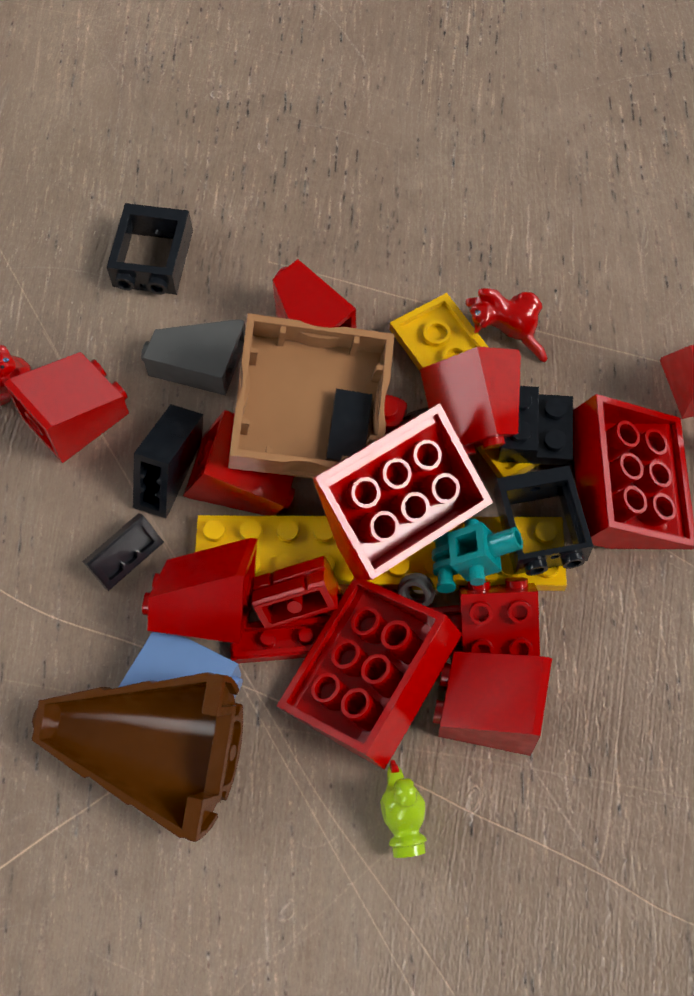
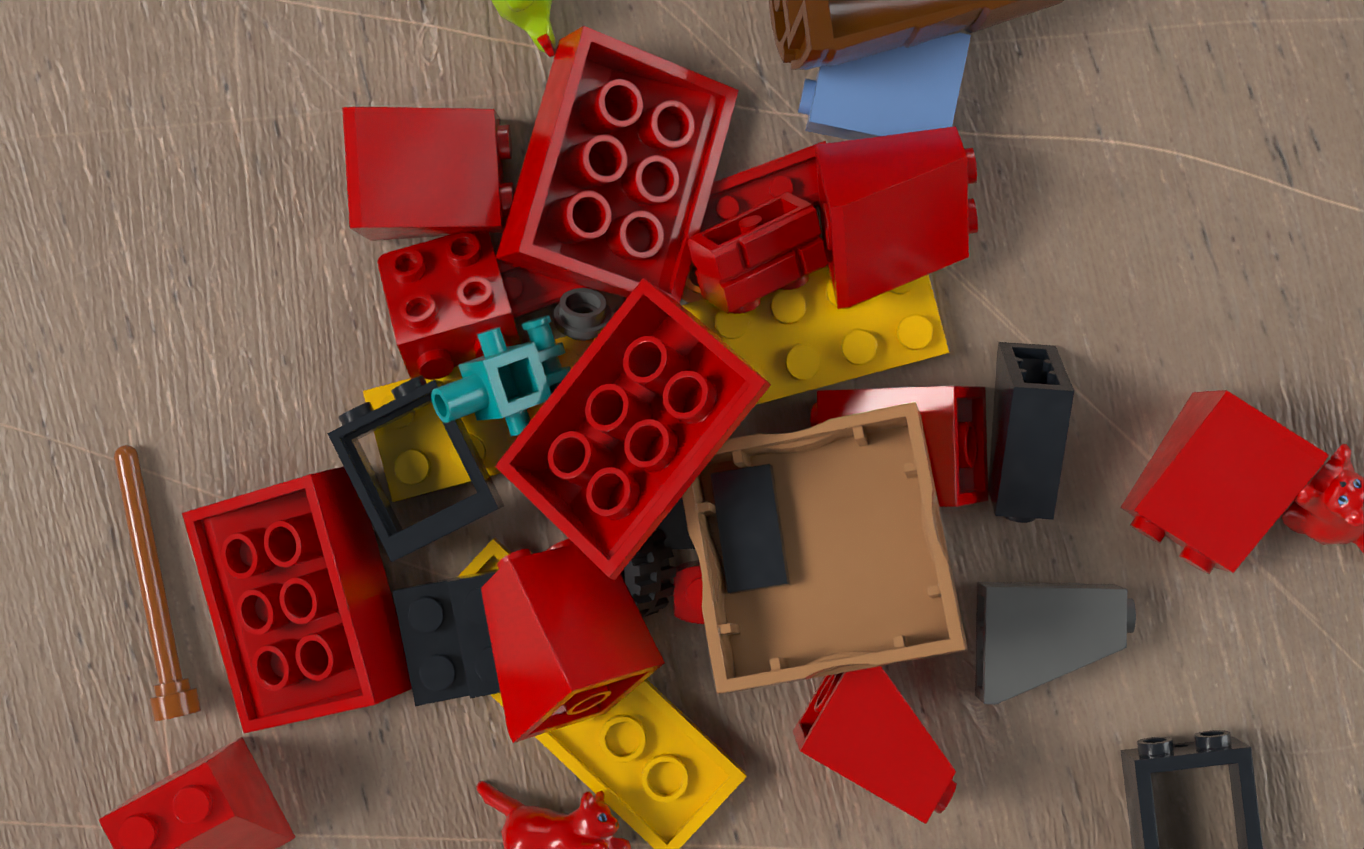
camera: 160 degrees right, 25 degrees up
black plate [82,513,164,591] -> none

